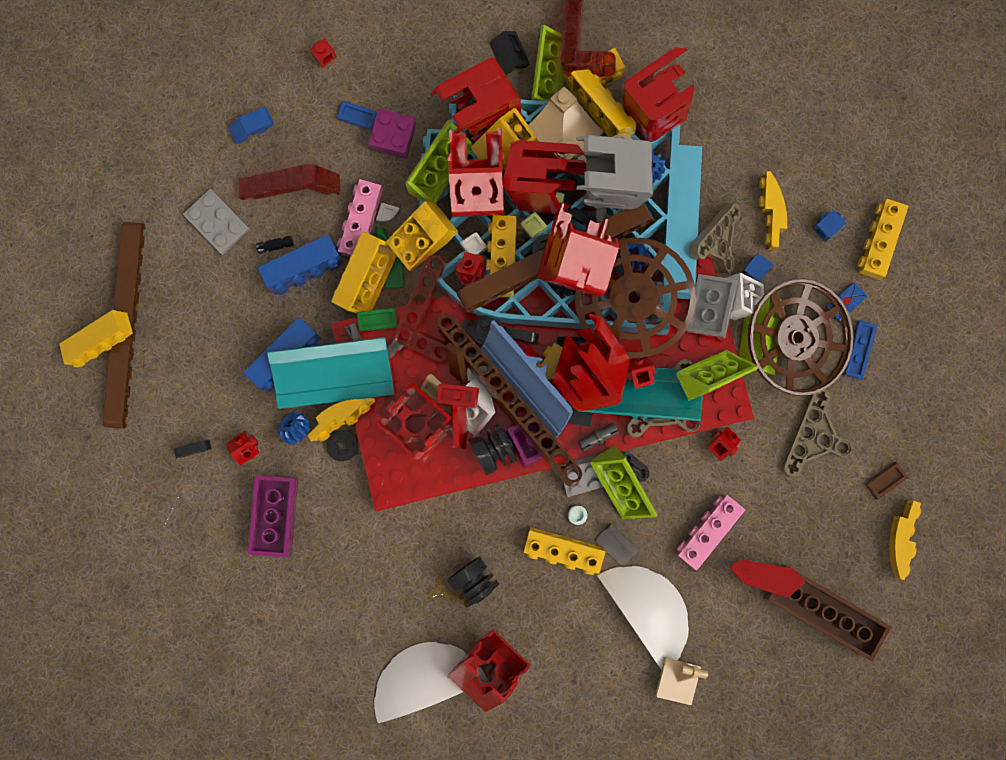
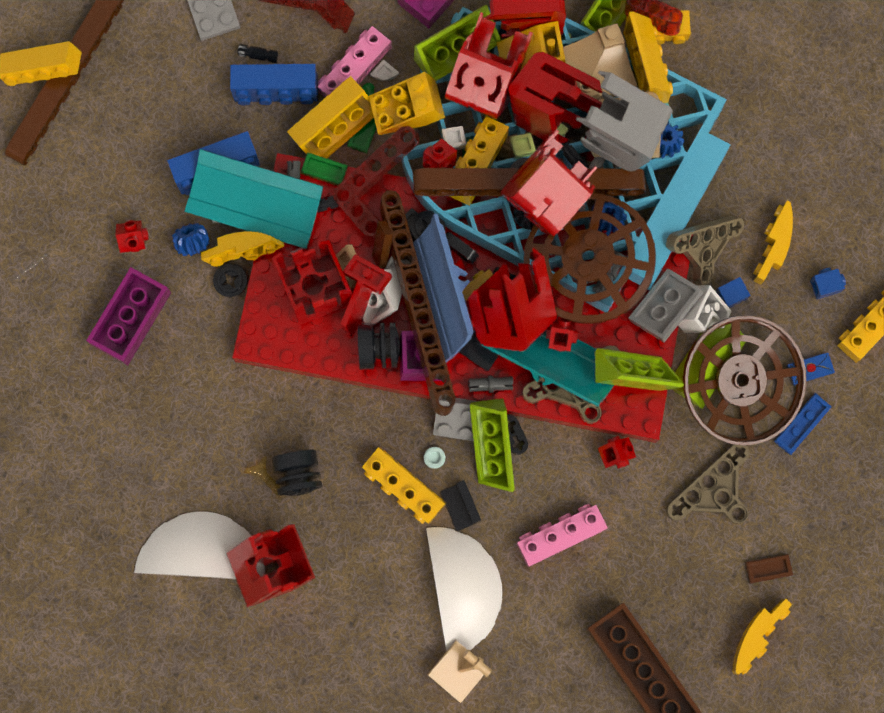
camera: 20 degrees right, 5 degrees down
black beam [174,440,212,458] -> none
red piece [622,47,695,142] -> none
red piece [730,559,806,598] -> none

